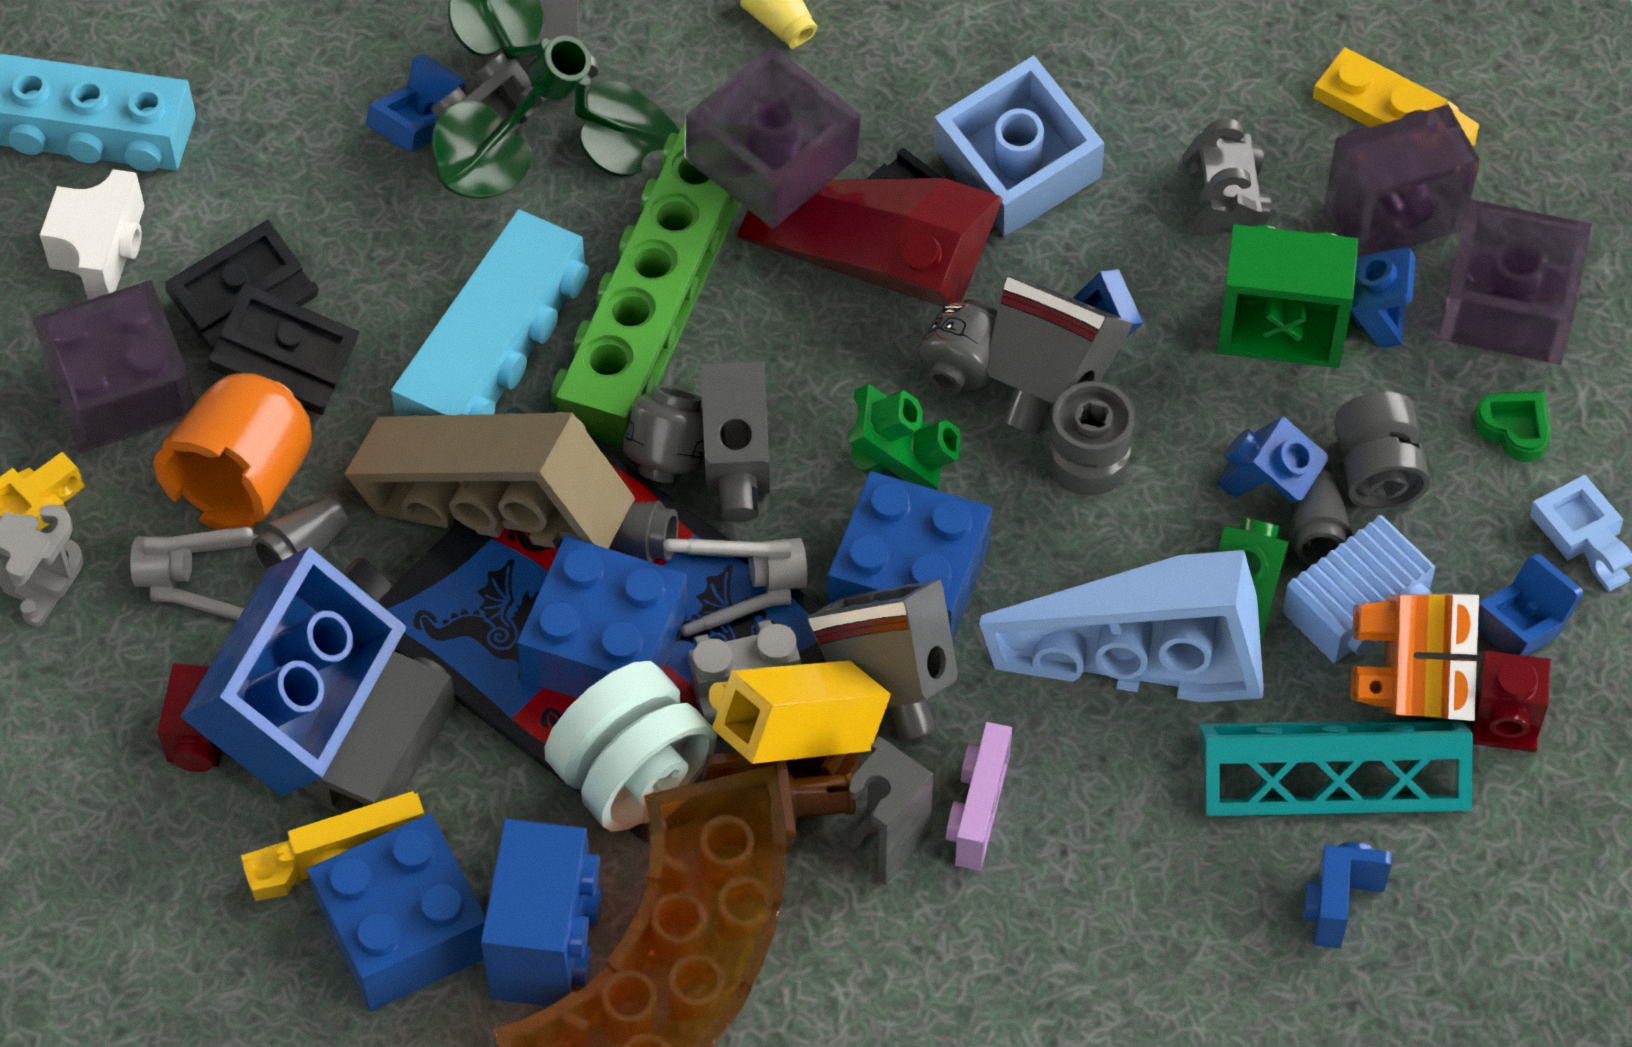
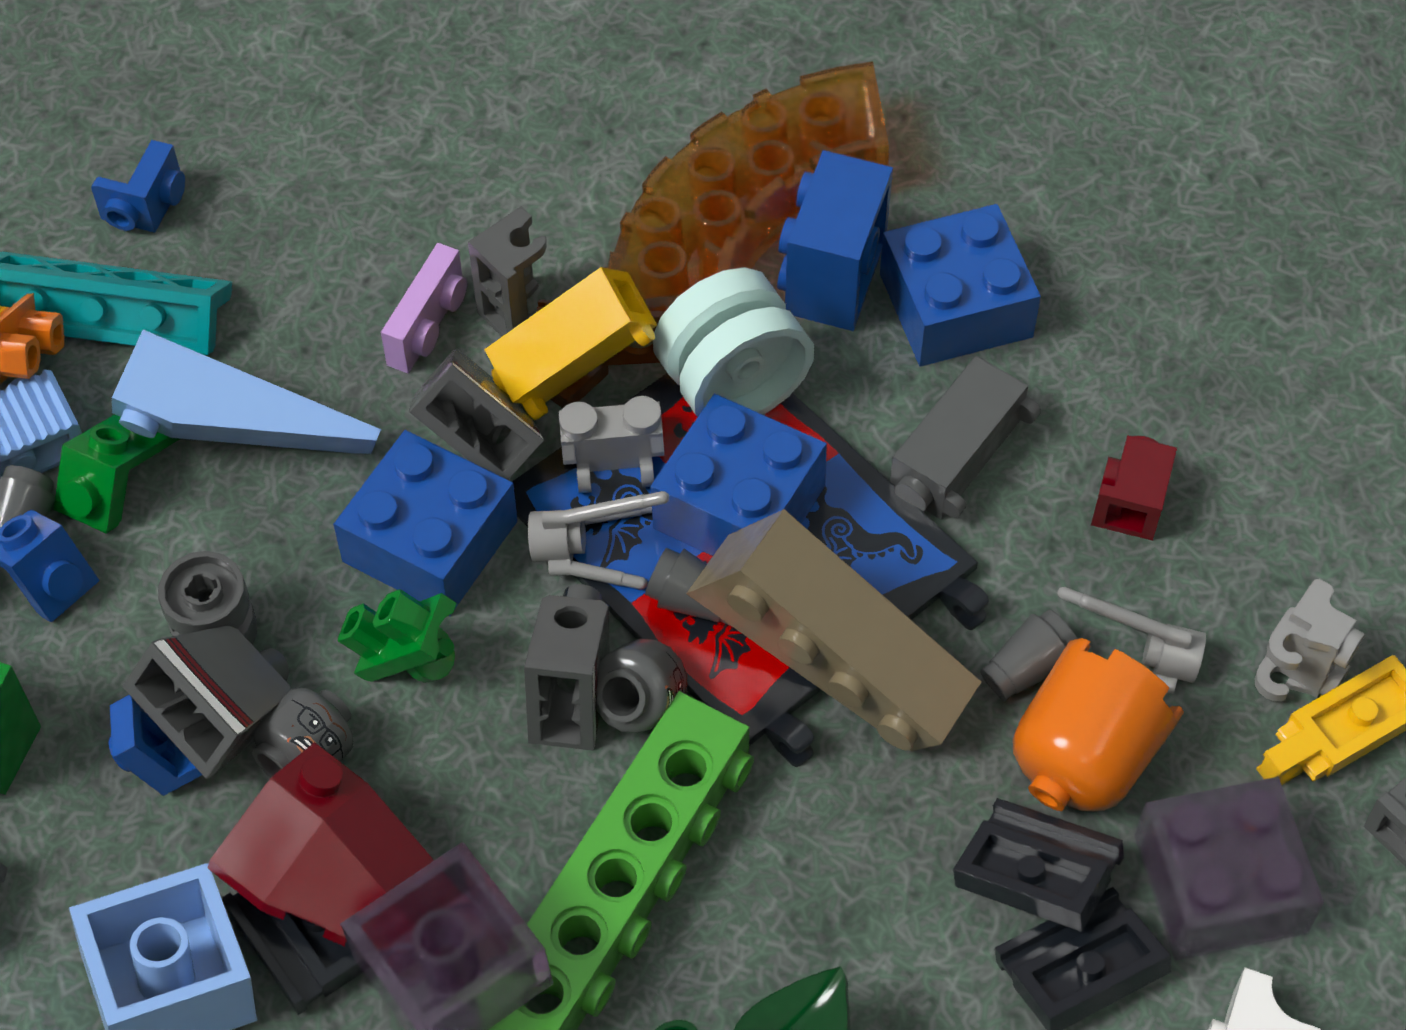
camera: 170 degrees left, 0 degrees up
blue brick [180,547,407,796] -> none
yellow hinge [241,791,425,901] -> none
medium azure brick [391,209,589,416] -> none

